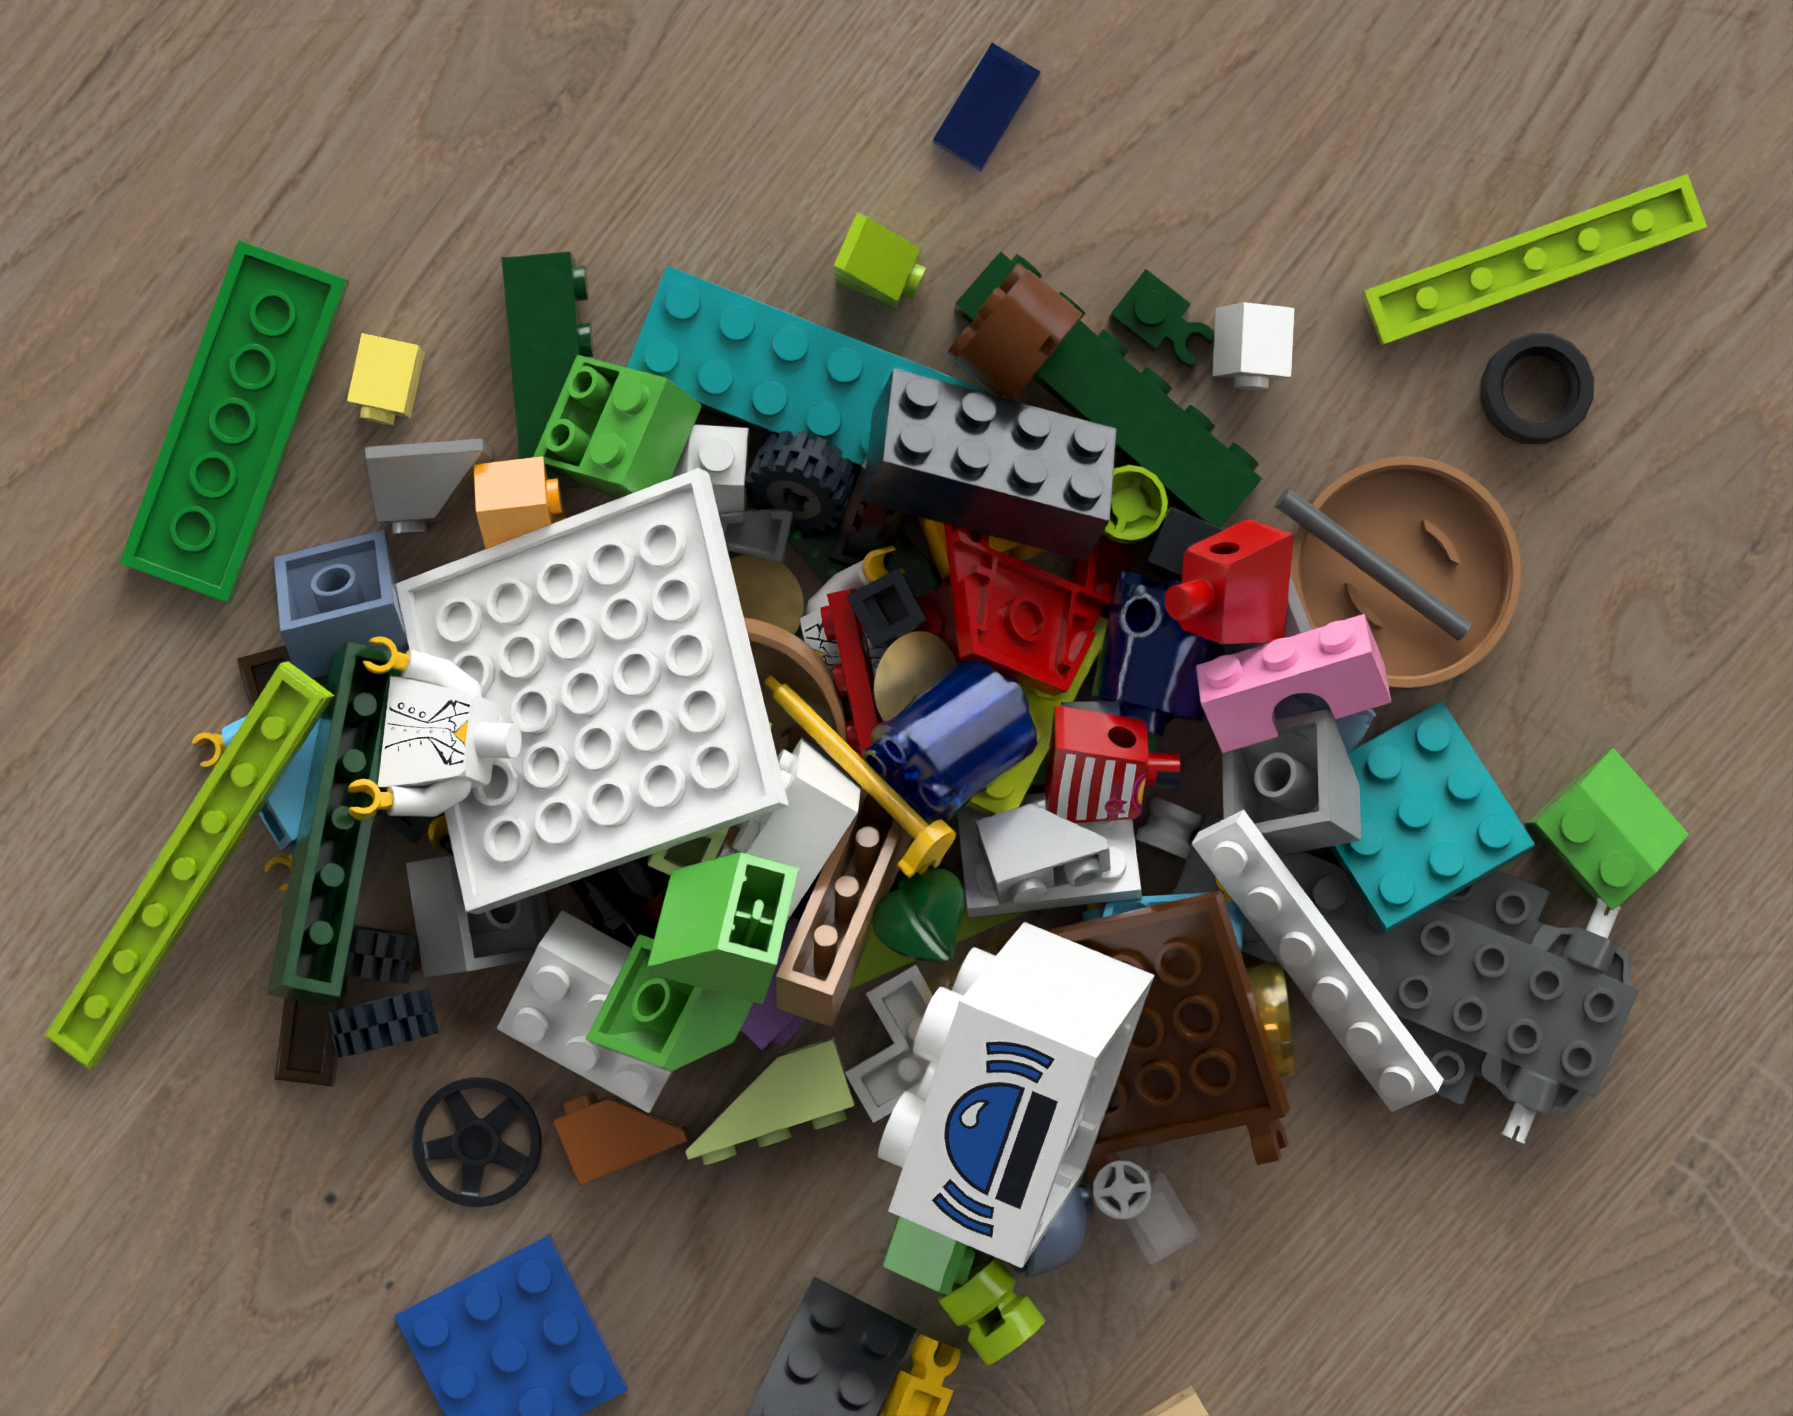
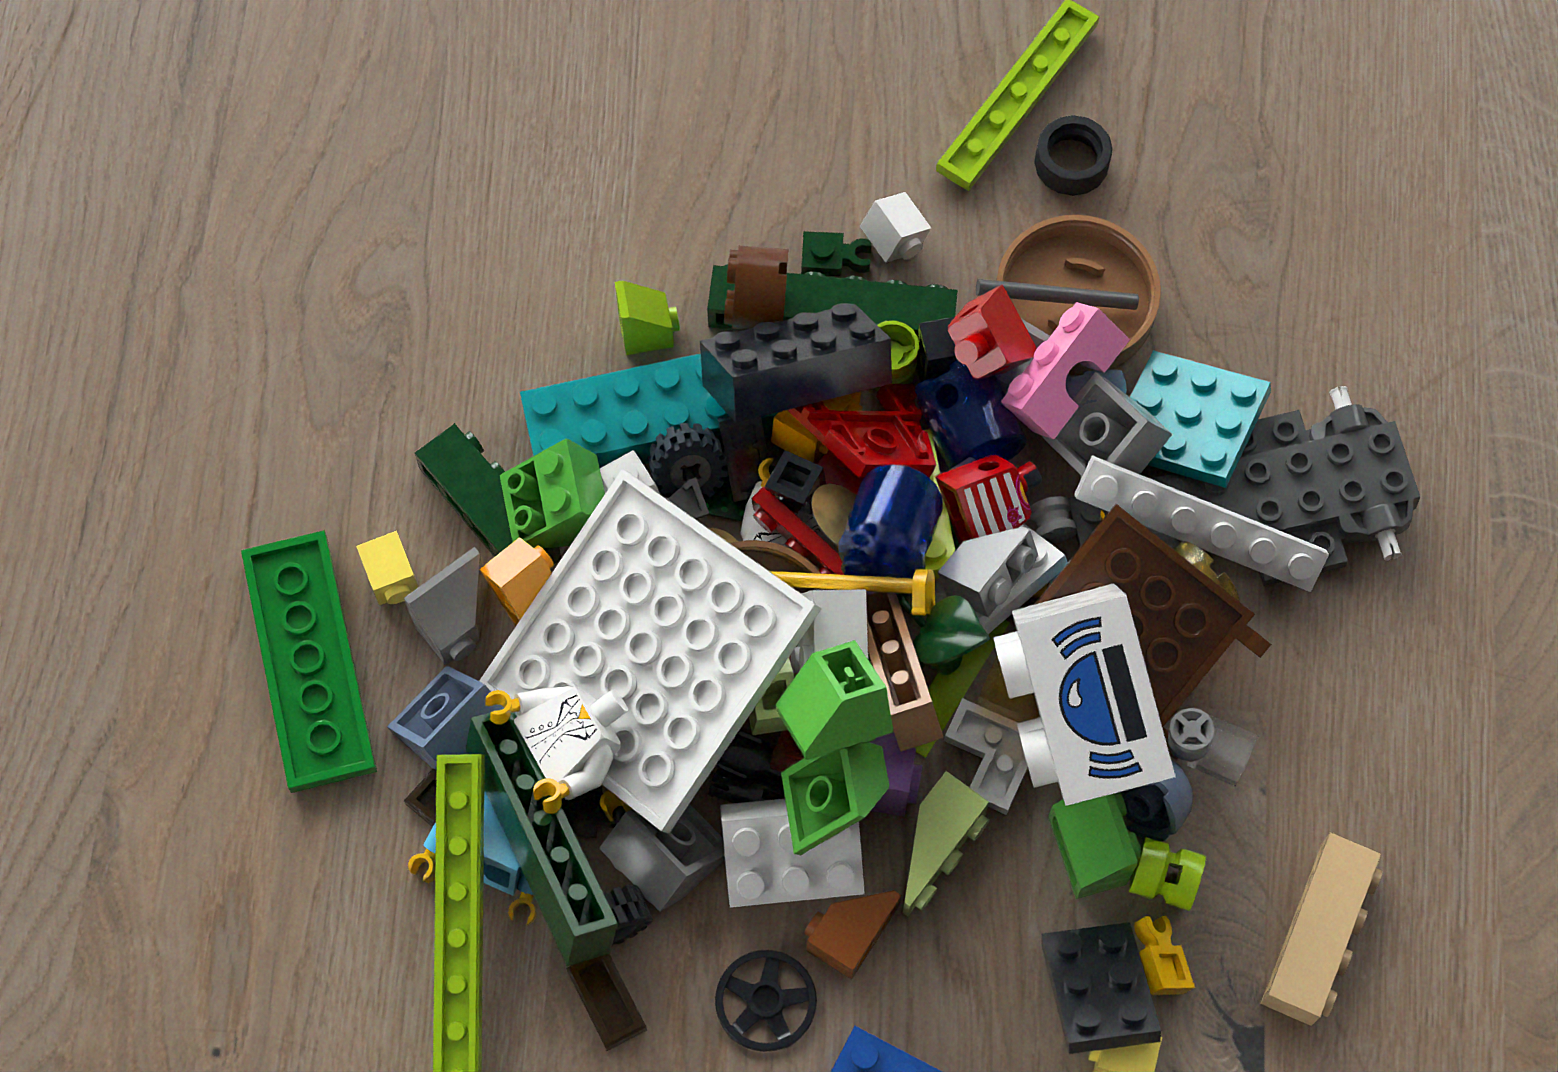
camera: 35 degrees left, 20 degrees down
black wheel [326,988,439,1058] -> none
clear blue tile [933,42,1041,172] -> none
bright green slope [1526,748,1689,911] -> none

